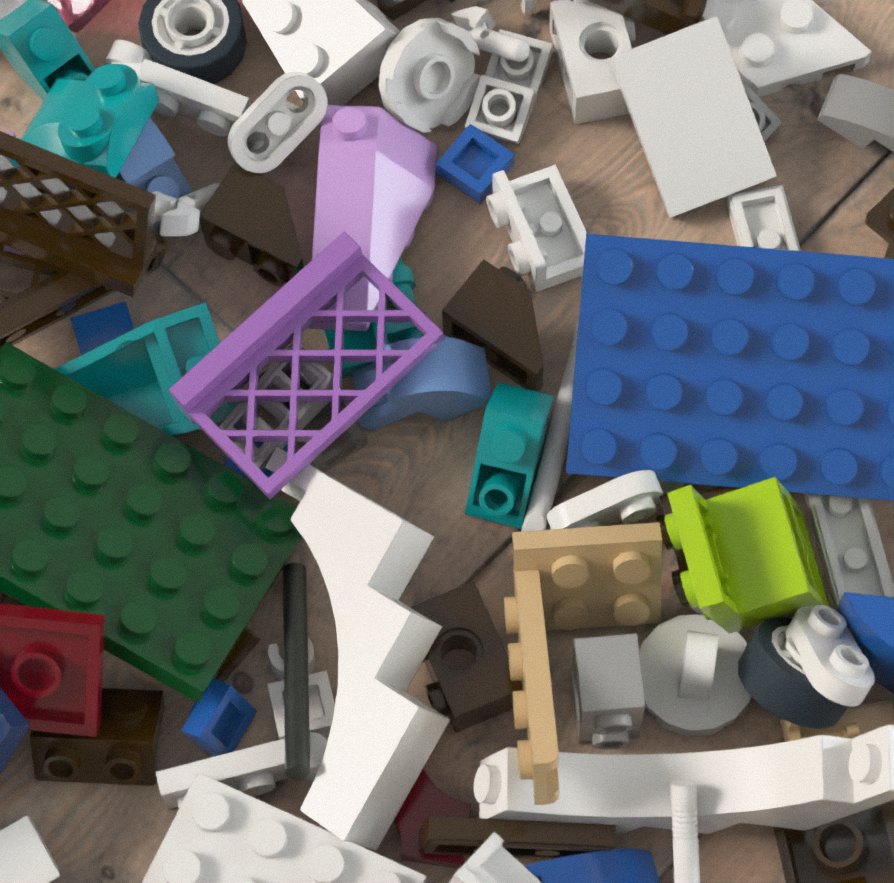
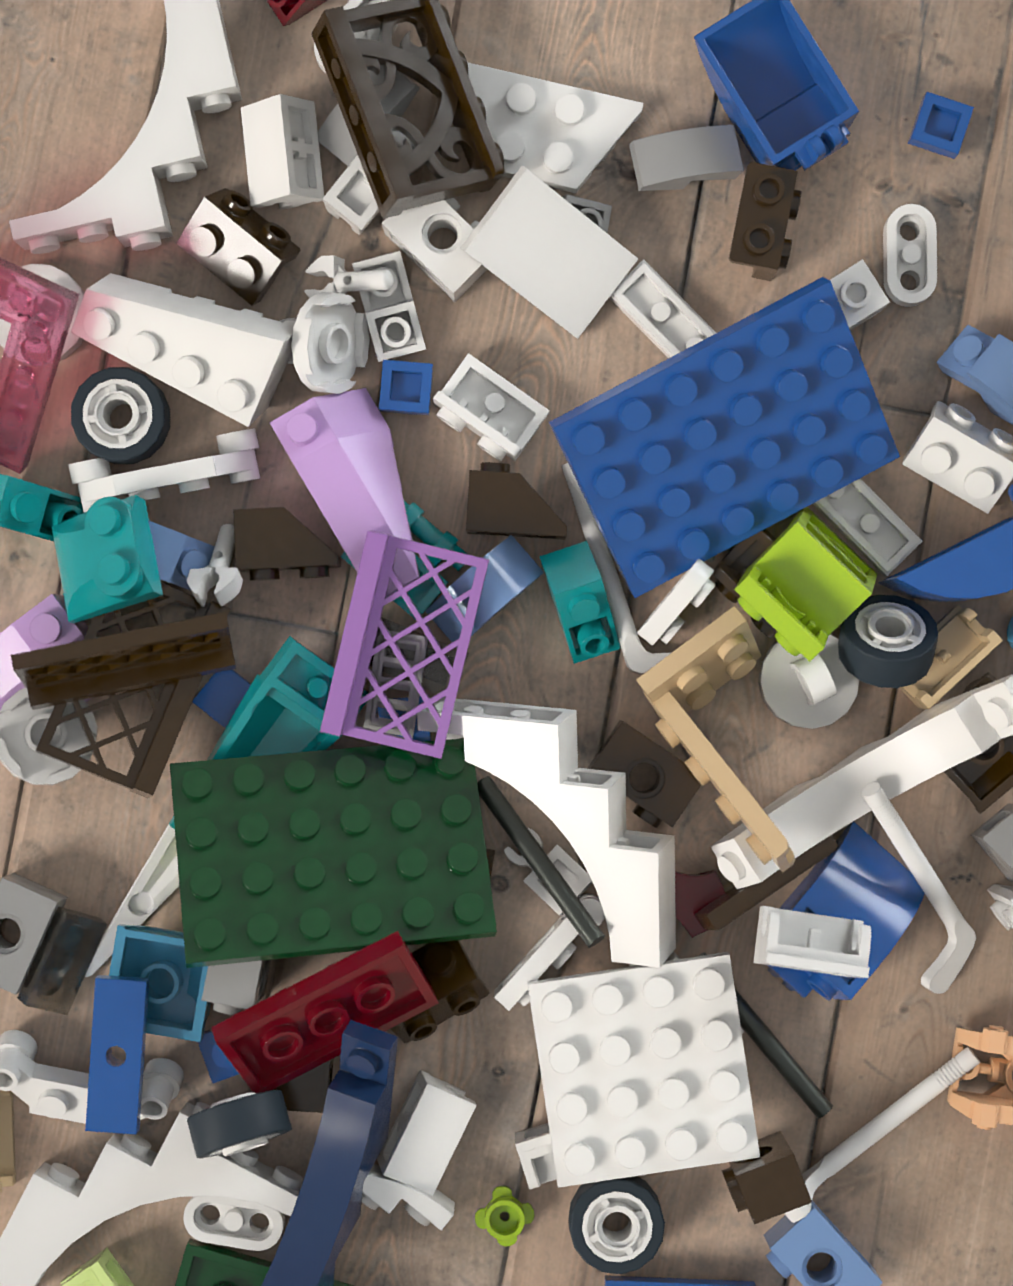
camera: 35 degrees left, 20 degrees up
blue plate [181,678,257,757] -> none
white plate [228,71,328,173] -> none
light grey brick [571,633,645,750] -> none
white plate [785,605,875,706] -> none

